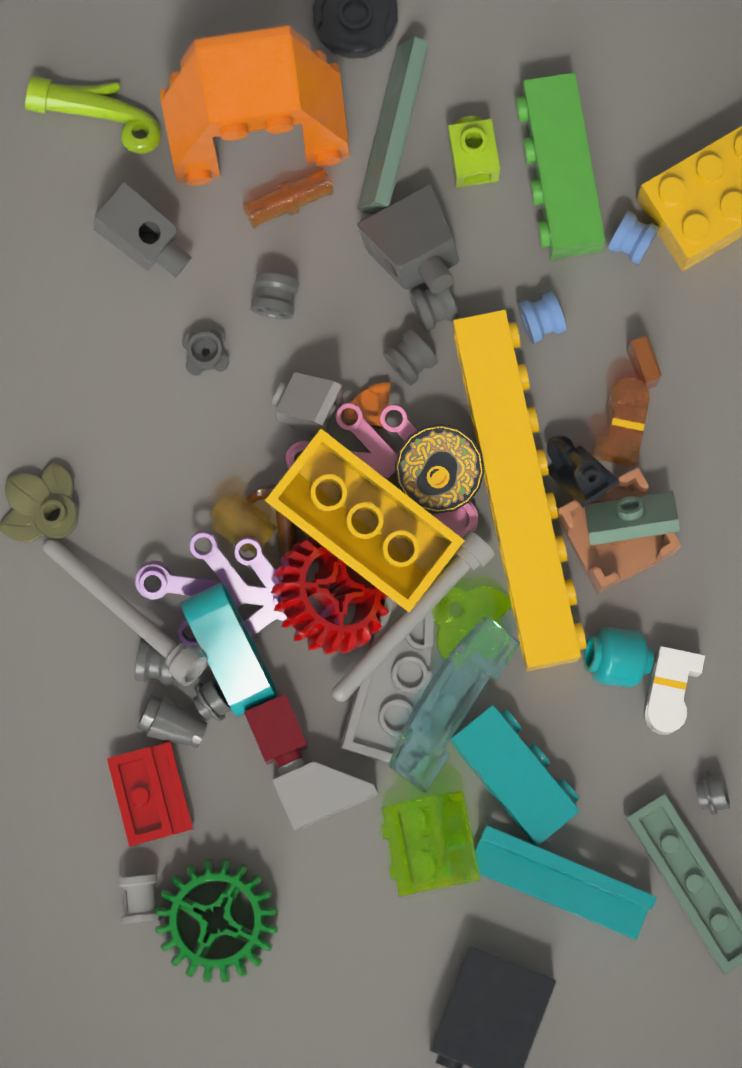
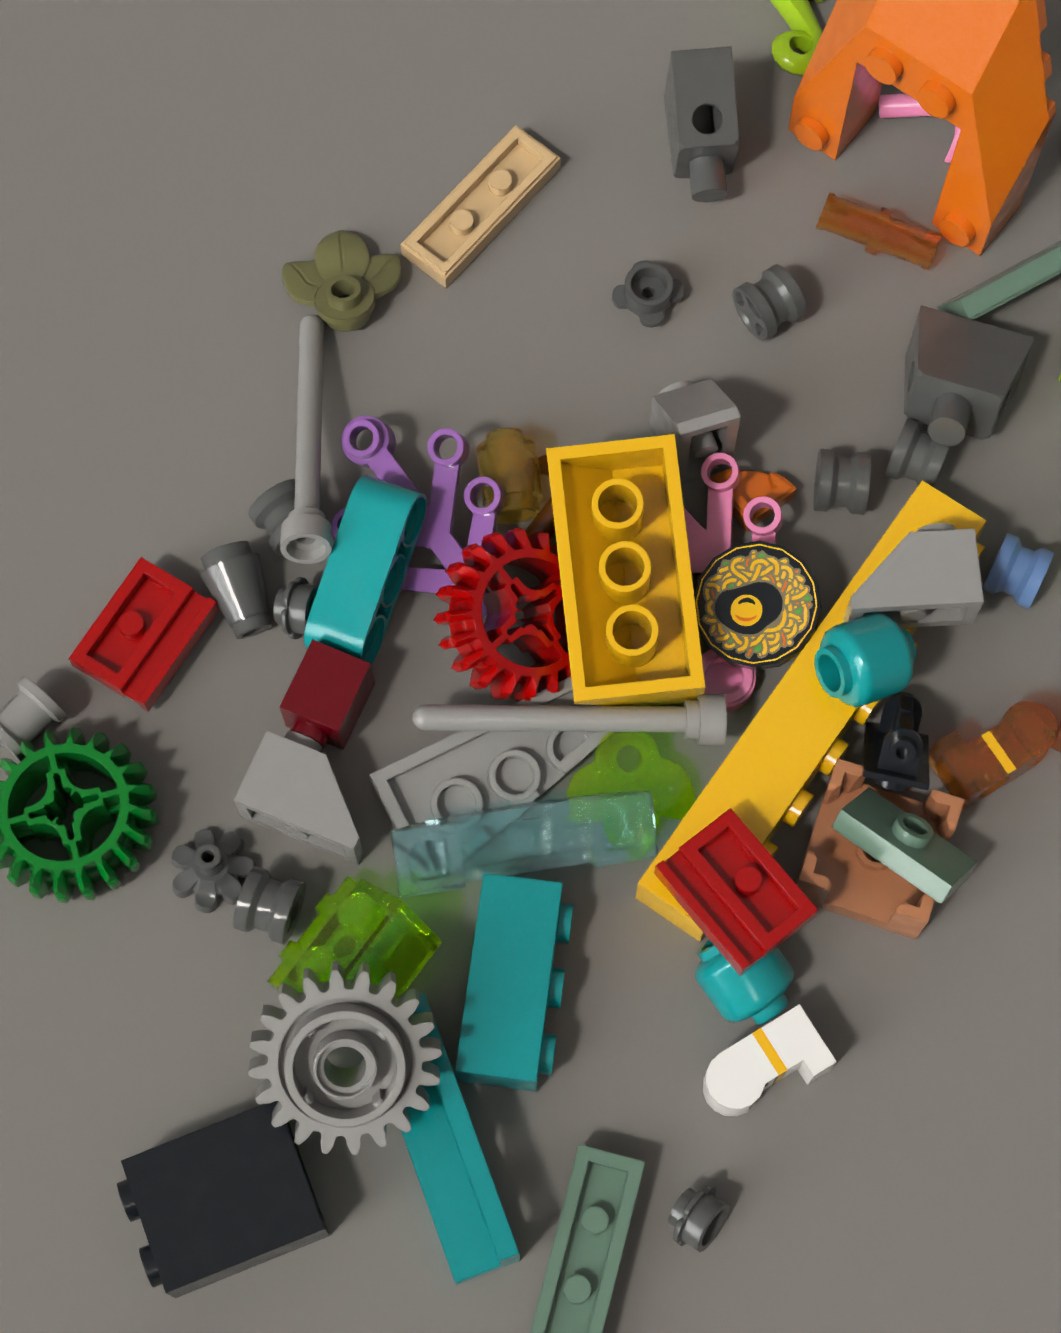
camera: 45 degrees right, 10 degrees down
none -> dark grey plant [171,829,256,913]
none -> dark grey wheel [233,866,306,945]
none -> light grey gear [248,961,442,1155]
none -> tan tile [400,125,561,289]
none -> red plate [654,808,818,977]
none -> teal head [814,613,917,707]
none -> light grey slope [843,523,984,628]

